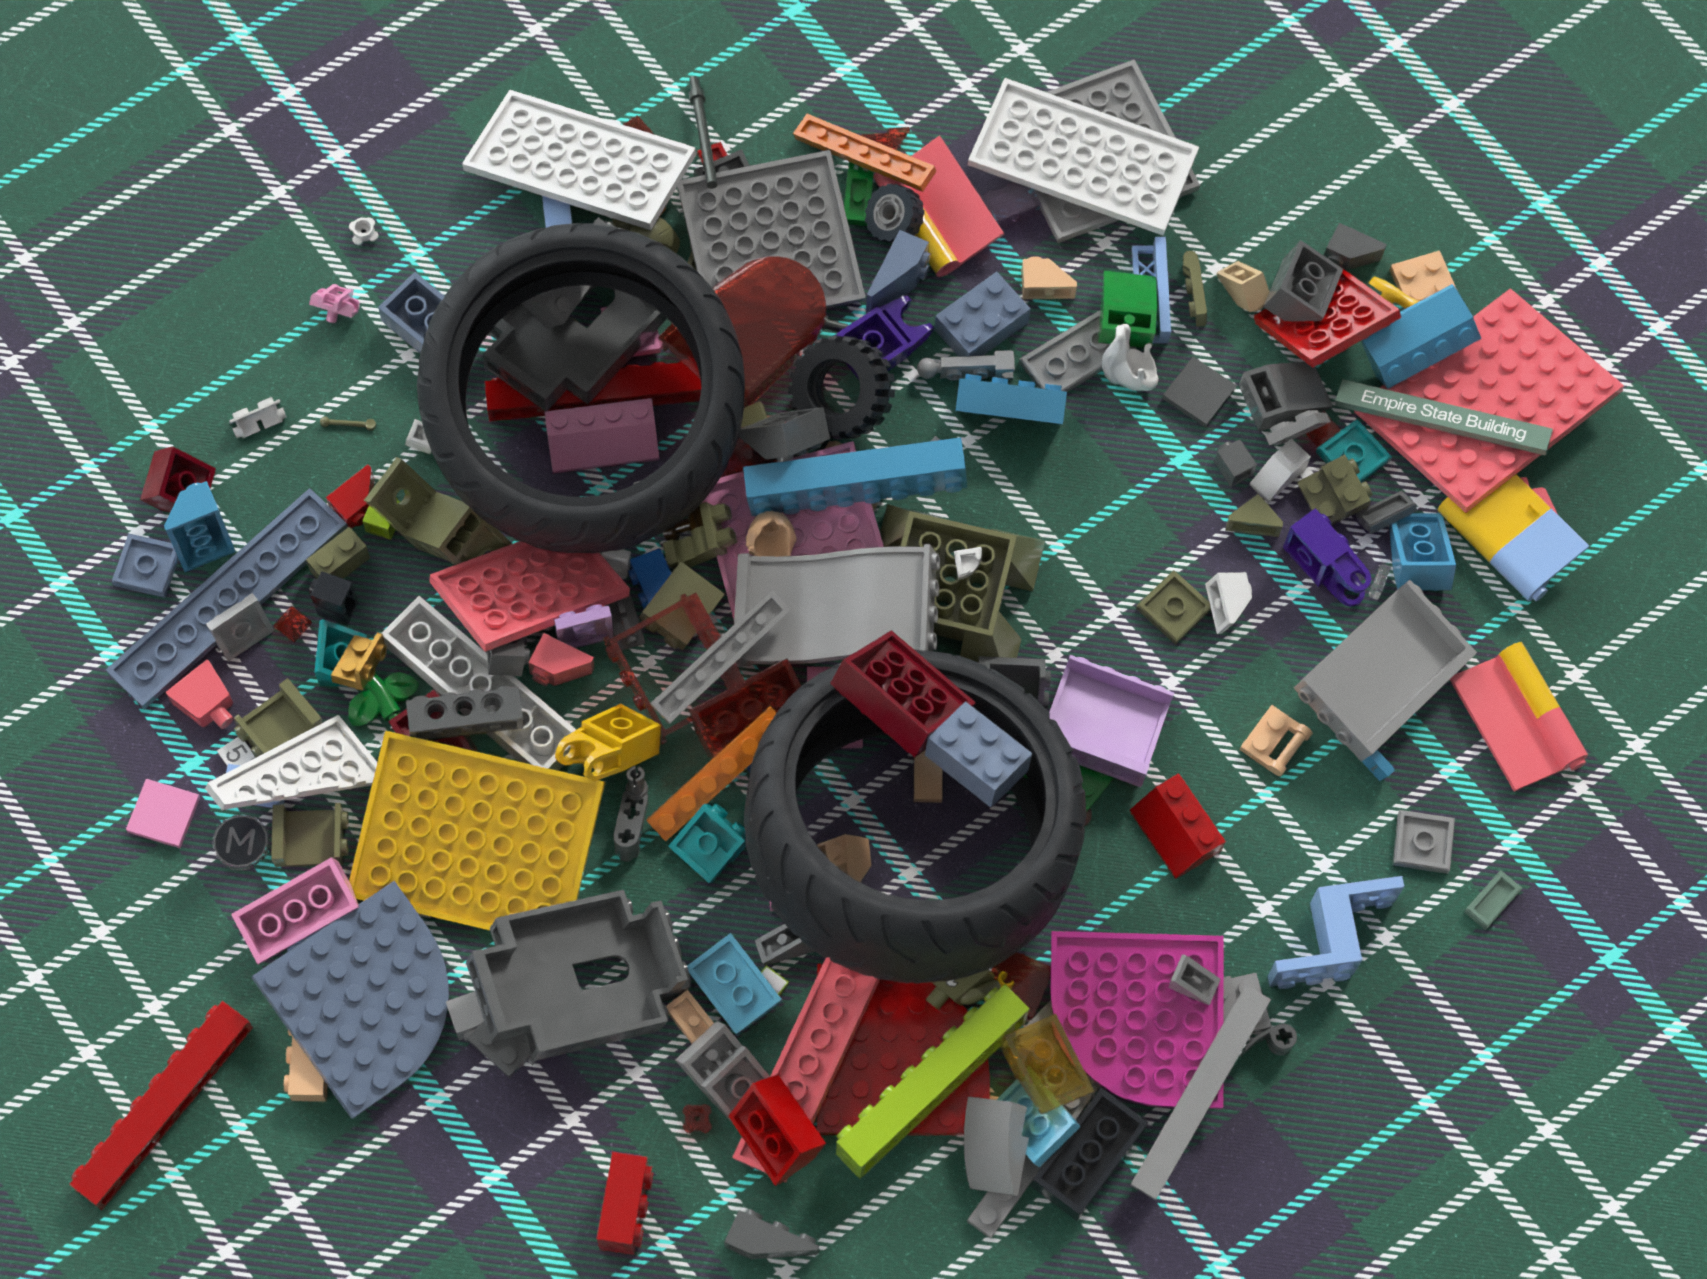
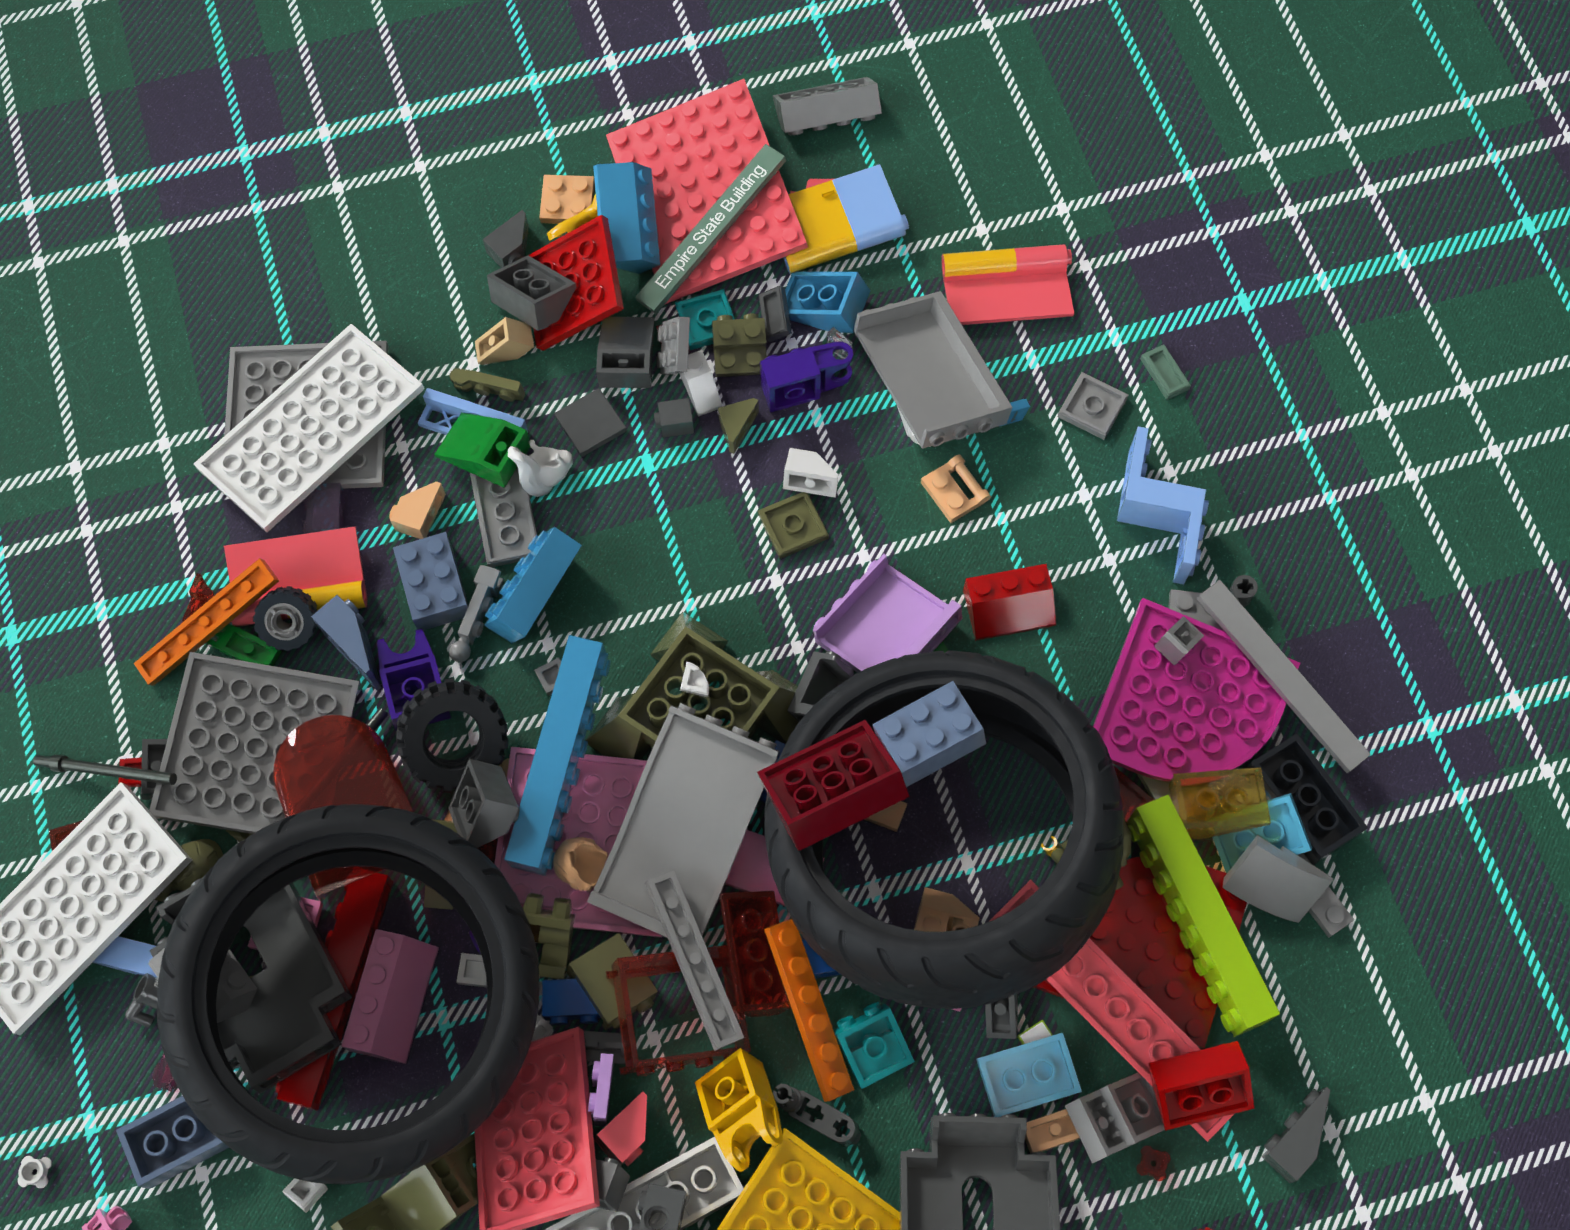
camera: 65 degrees left, 0 degrees up
none -> light grey slope [773,77,882,135]

